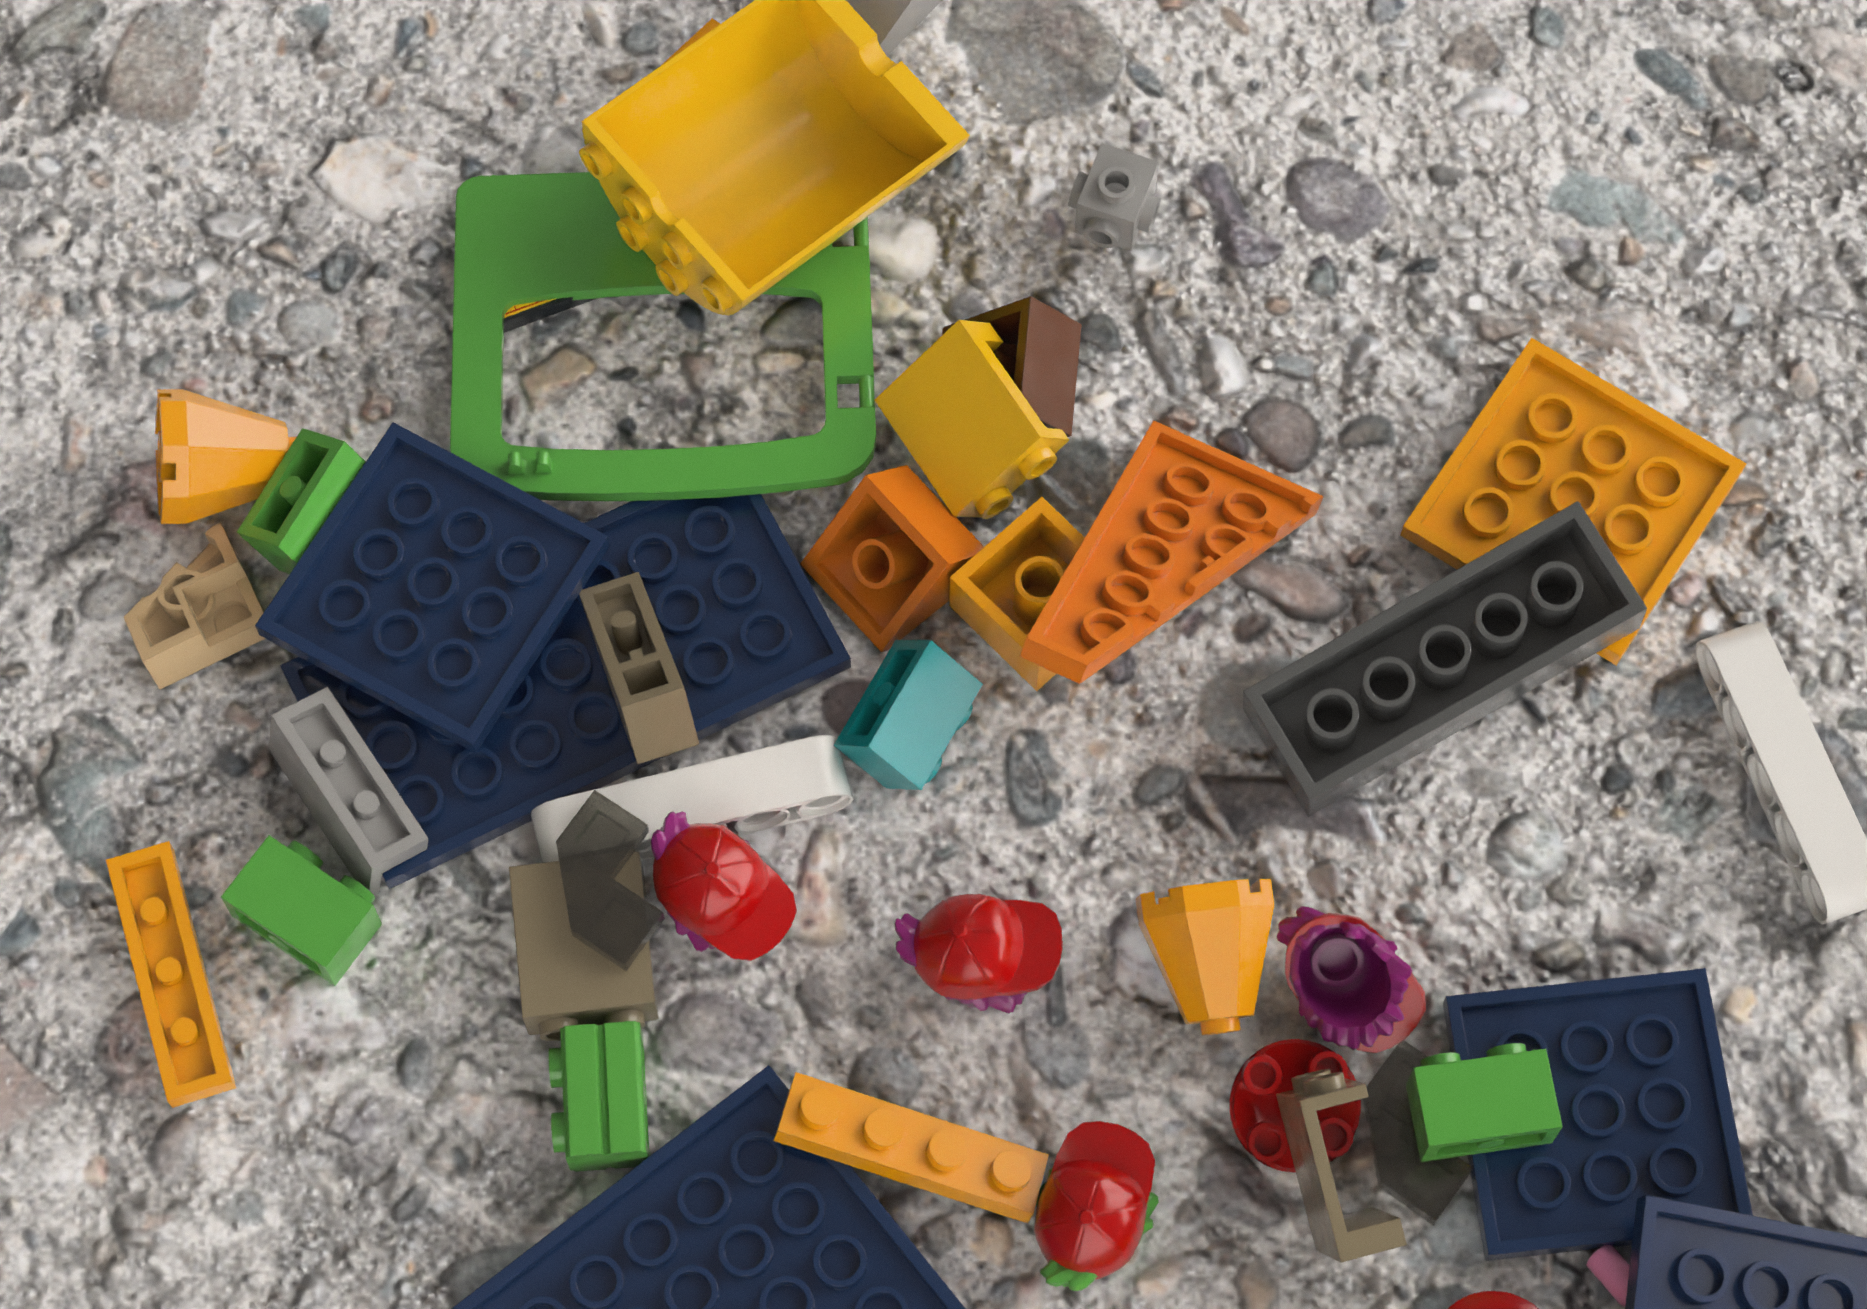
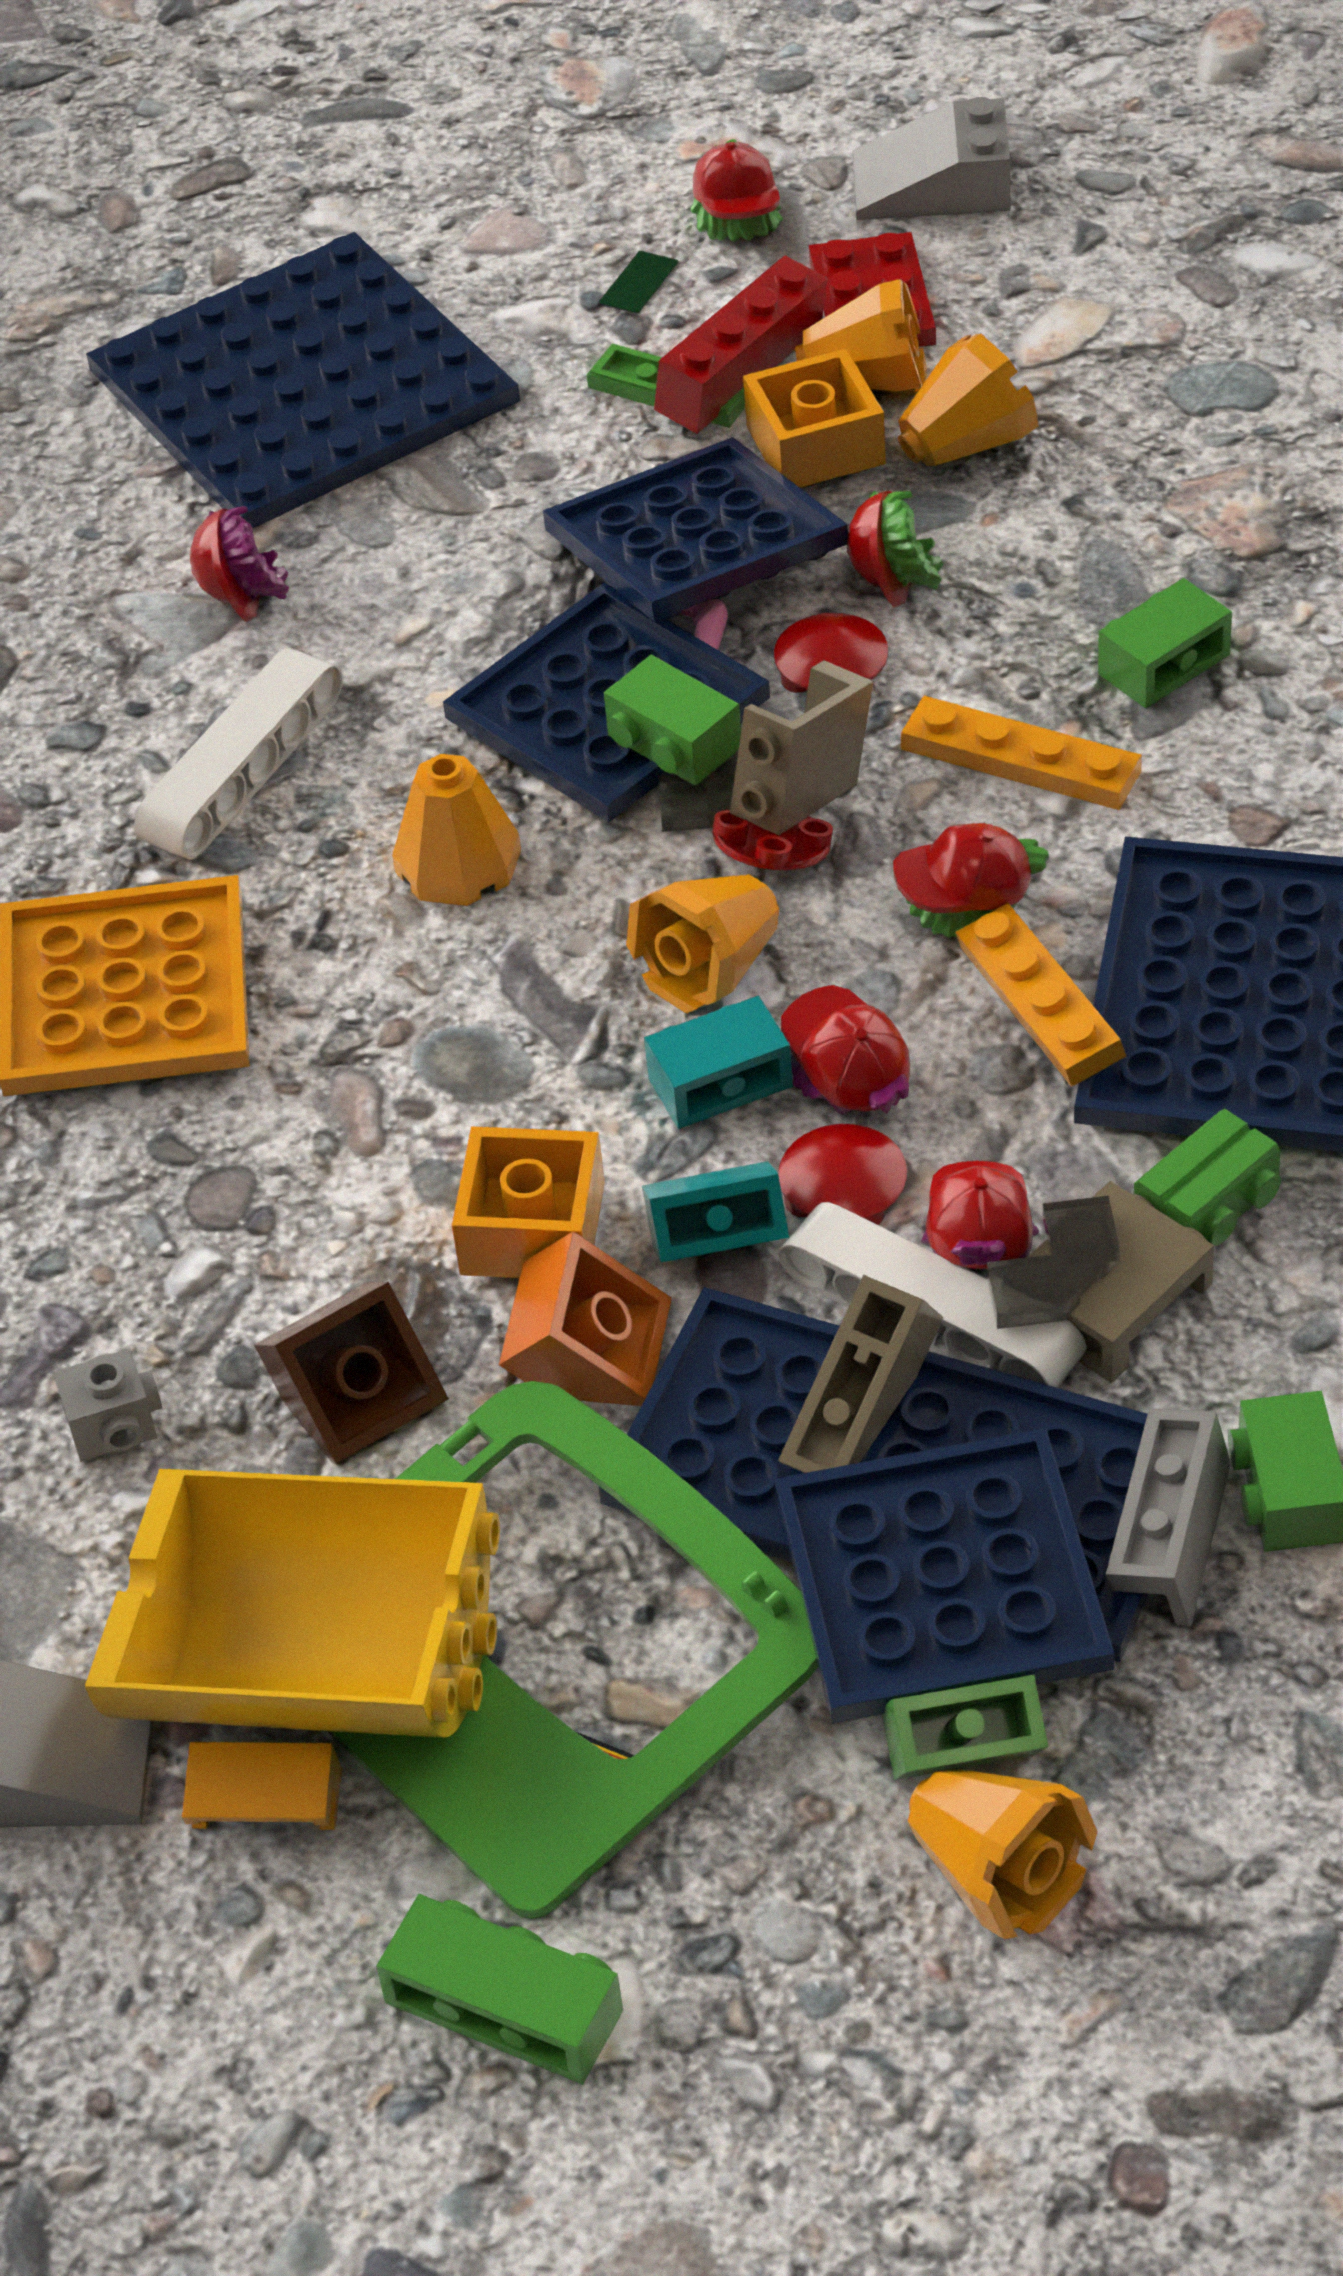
camera: 125 degrees left, 20 degrees down
tan slope [124,522,266,690] -> none
yellow panel [874,320,1069,519] -> none
orange wing [1019,420,1324,684] -> none
dark grey brick [1243,501,1647,817] -> none
magenta hair [1276,906,1426,1053] -> none
none -> bright green brick [376,1894,623,2085]
none -> light orange cone [392,754,521,906]
none -> teal brick [644,995,793,1129]
none -> red dish [778,1124,907,1225]

